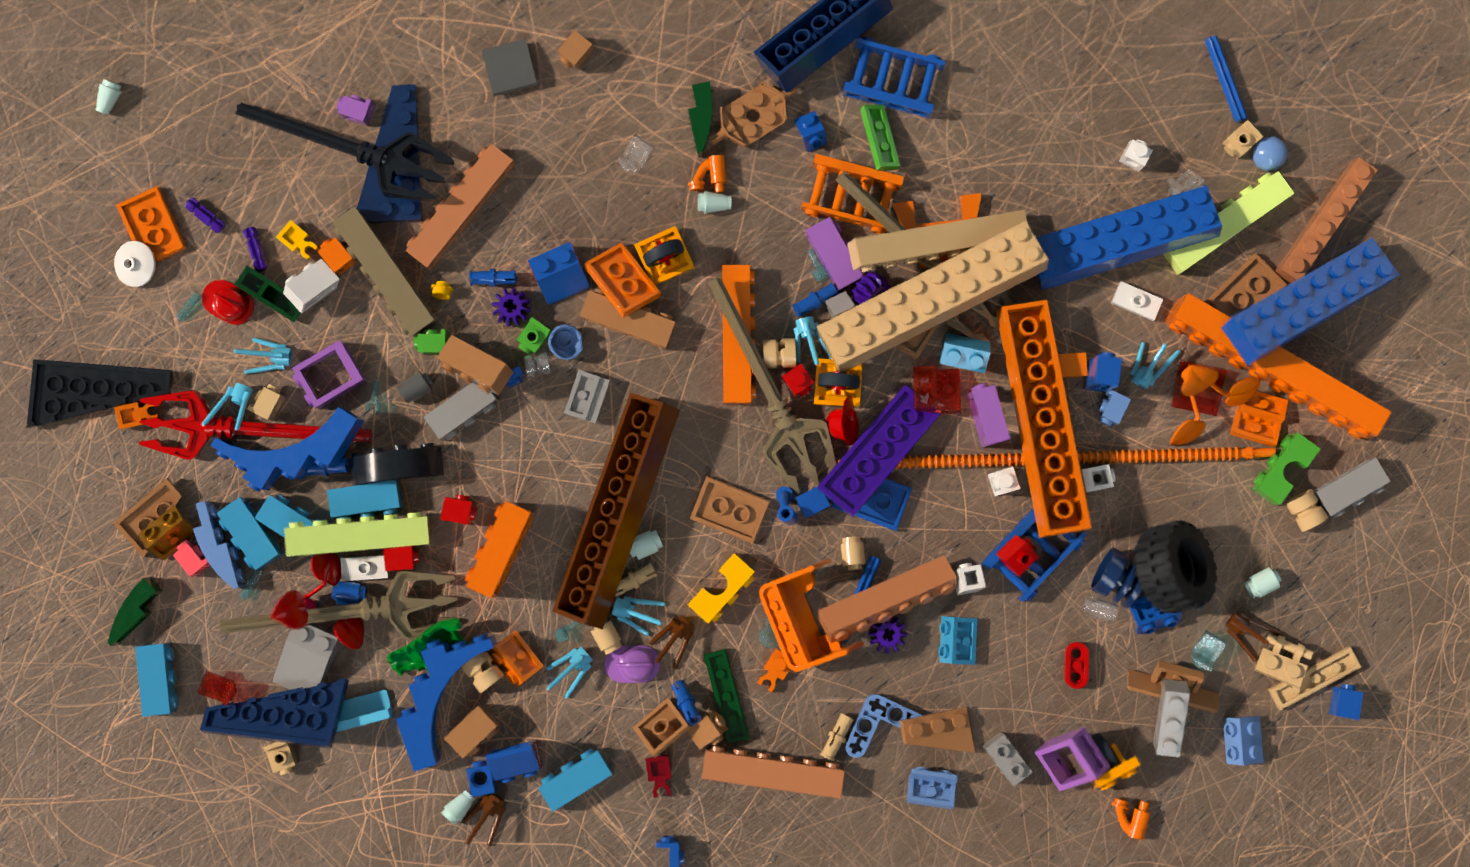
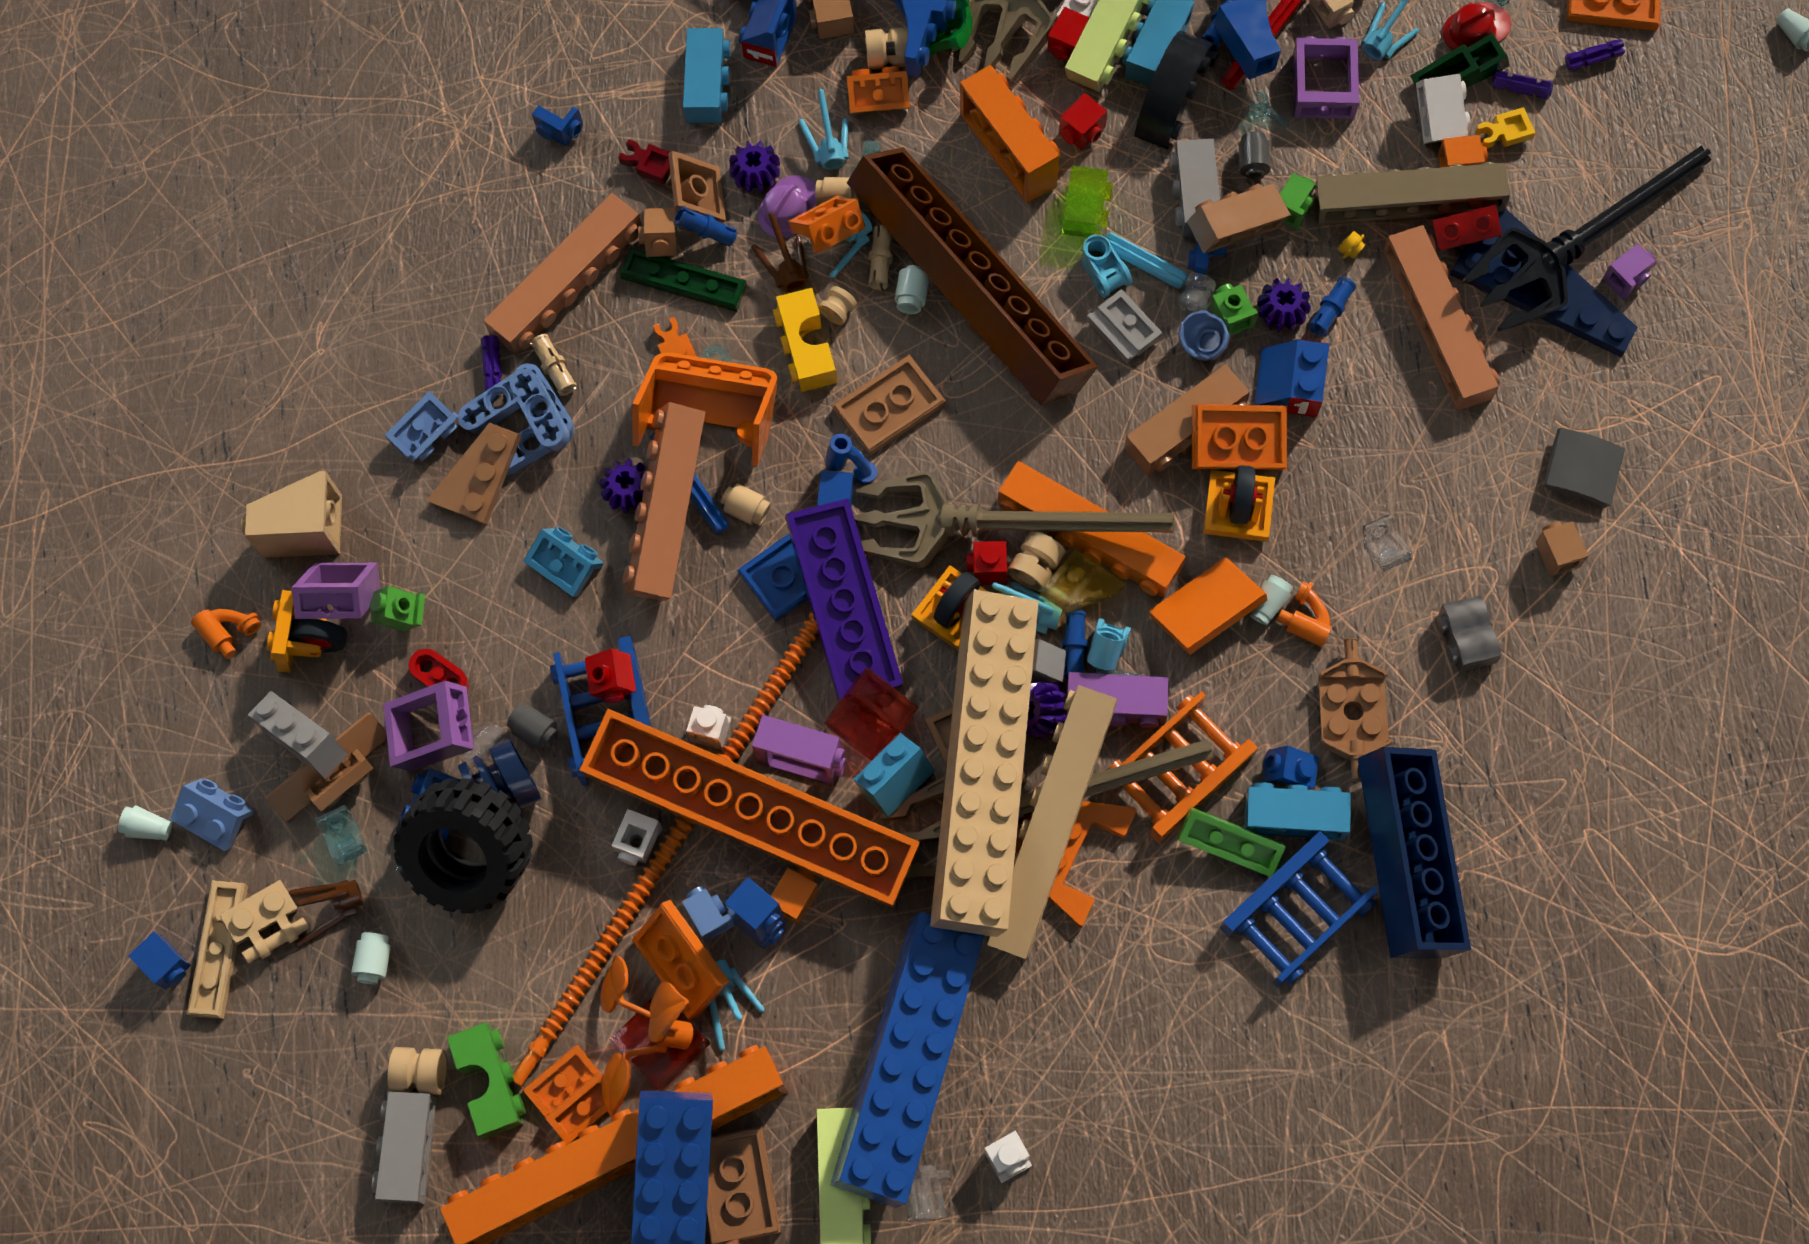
camera: 125 degrees right, 15 degrees down
dark green slope [688,81,713,158] -> none
red piece [827,395,859,445] -> none
white brick [954,563,986,596] -> none
light grey brick [982,732,1032,786] -> none
white plate [1111,281,1163,321] -> none
none -> light aqua cone [118,805,173,841]
none -> tan slope [241,471,342,558]
none -> bright green brick [370,586,425,632]
none -> medium lavender window [383,681,474,771]
none -> medium blue beam [457,369,570,451]
none -> dark purple axle [481,335,502,391]
none -> dark grey brick [507,704,558,750]
none -> orange tile [632,900,729,1021]
none -> dark purple gear [729,140,780,194]
none -> orange bracket [788,196,865,253]
none -> tan wheel [818,286,857,325]
none -> clear yellow wing [1040,549,1127,612]
none -> clear neon green brick [1062,165,1113,238]
none -> medium azure piece [1081,235,1133,298]
none -> medium azure piece [1087,618,1131,670]
none -> medium azure axle [1106,232,1187,289]
none -> orange tile [1149,557,1268,655]
none -> dark azure brick [1244,783,1351,840]
none -> red bracket [1432,204,1502,250]
none -> flat silver brick [1436,595,1501,672]

